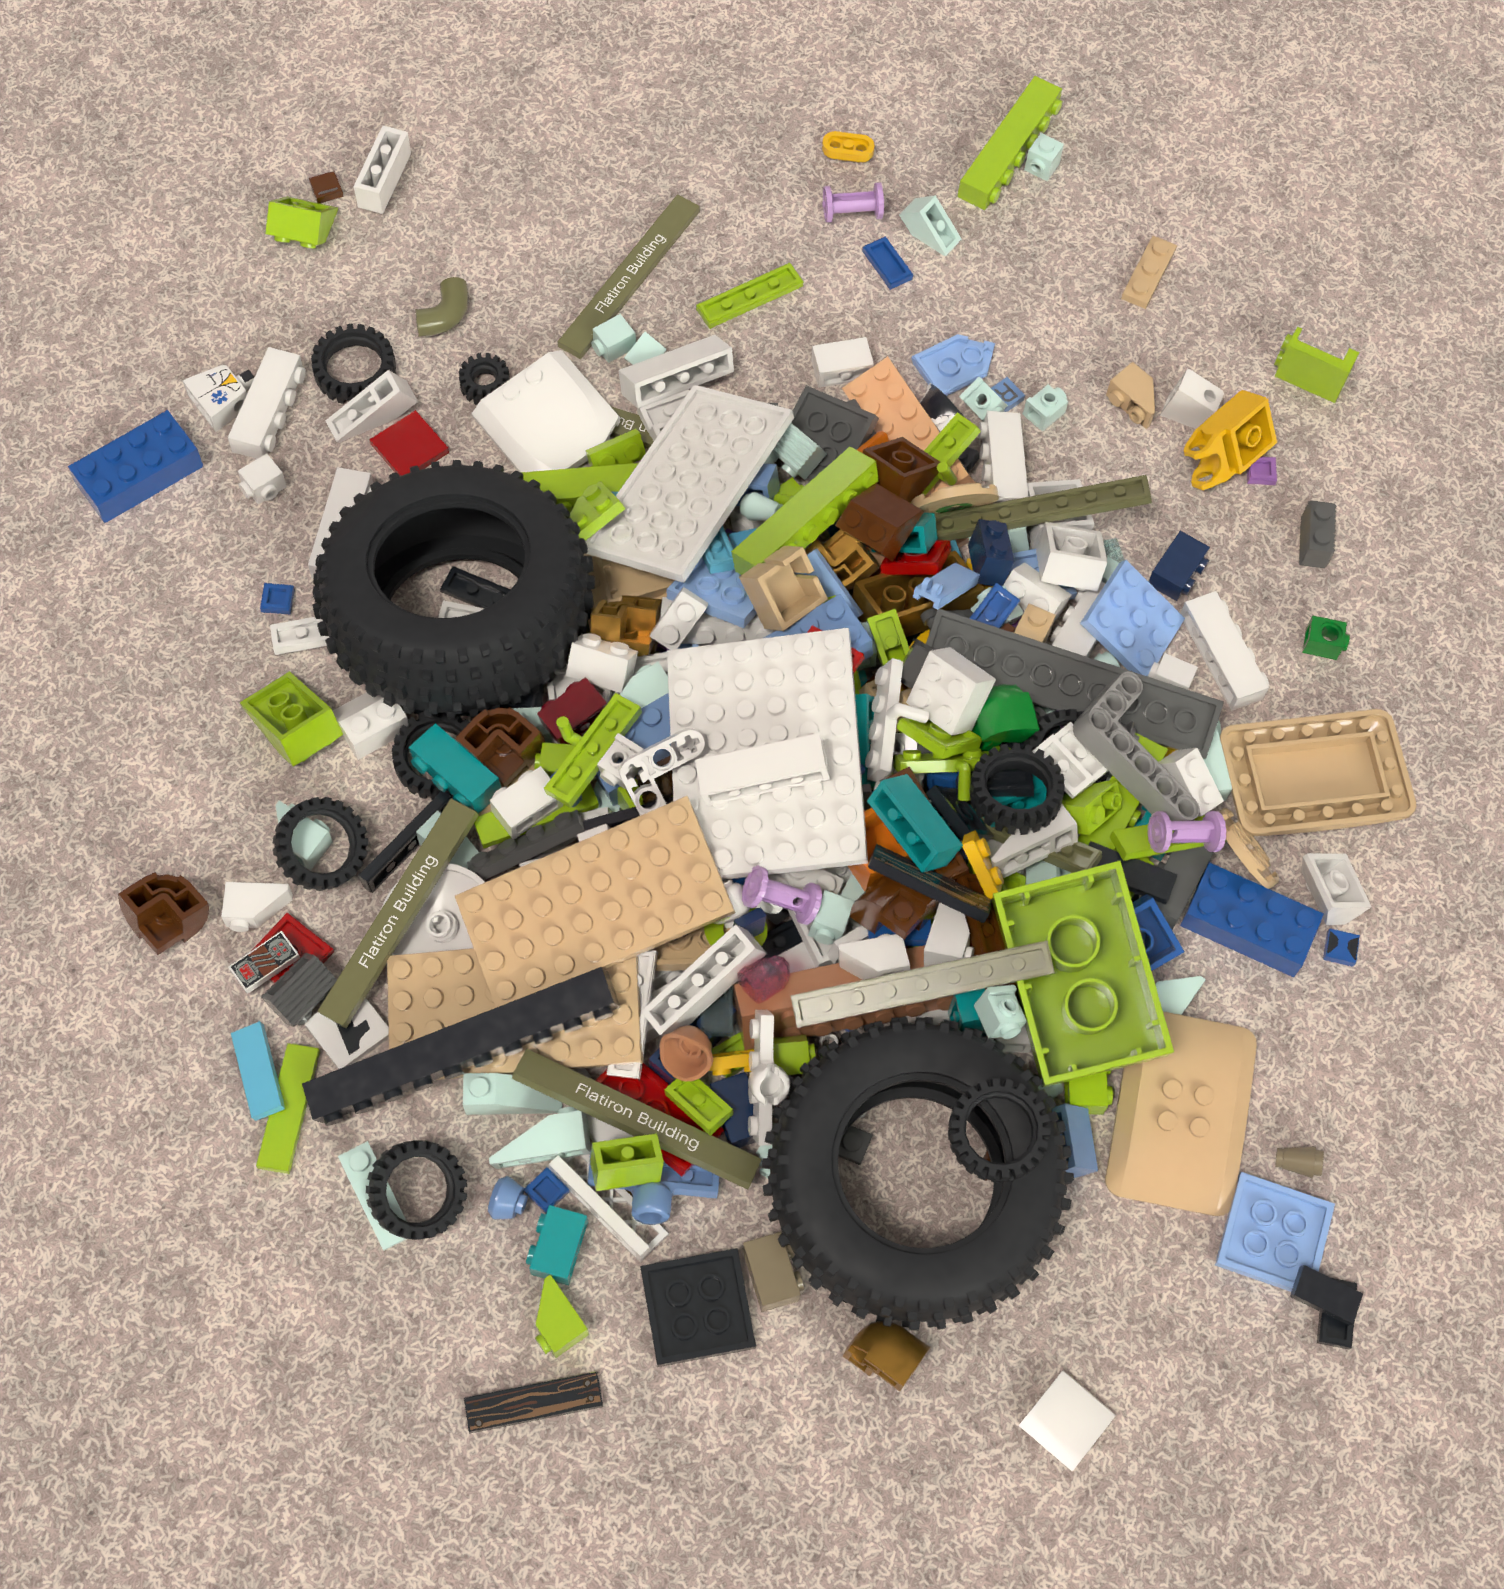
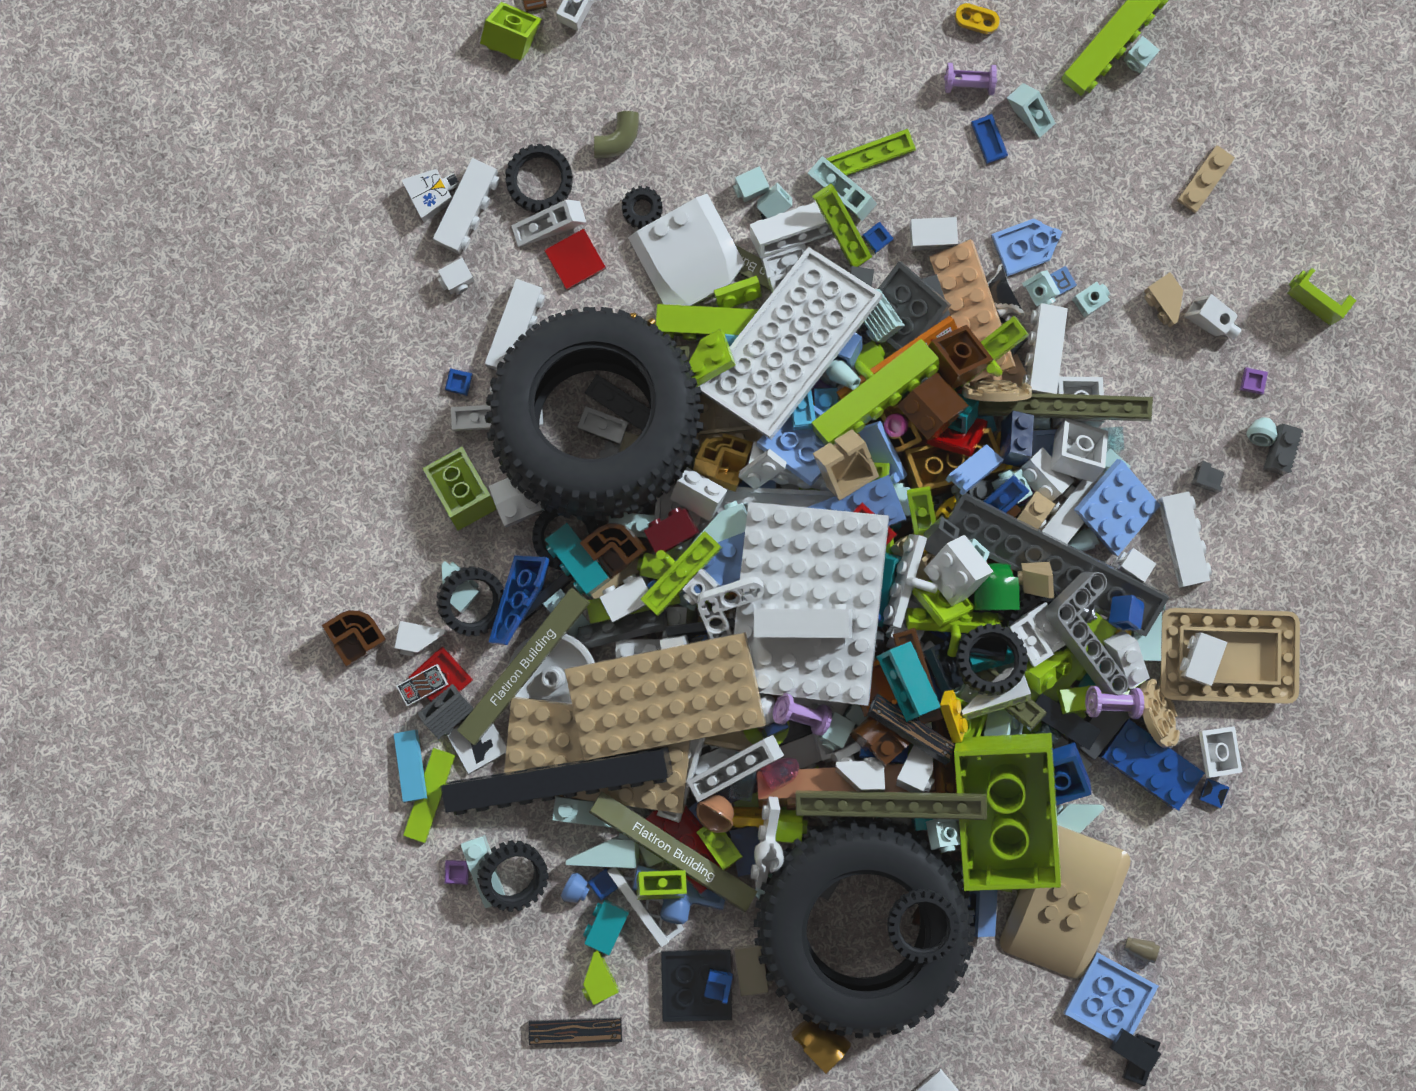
camera: 10 degrees right, 20 degrees up
blue brick [68,410,204,524] -> none
olive tile [557,194,700,359] -> none
dark blue brick [1148,530,1210,601] -> none
yellow brick [1184,390,1277,490] -> none
green brick [1302,615,1350,660] -> none
none -> medium lavender tile [444,860,469,885]
none -> blue wedge [489,555,549,645]
none -> blue panel [704,969,733,1004]
none -> light aqua slope [808,156,877,221]
none -> lime tile [812,184,872,267]
none -> blue tile [862,221,894,254]
none -> dark pink tile [884,413,909,437]
none -> tan slope [1017,562,1054,598]
none -> blue panel [1109,595,1144,631]
none -> white brick [1180,632,1227,686]
none -> dark grey panel [1191,461,1224,493]
none -> light aqua cone [1246,417,1278,447]

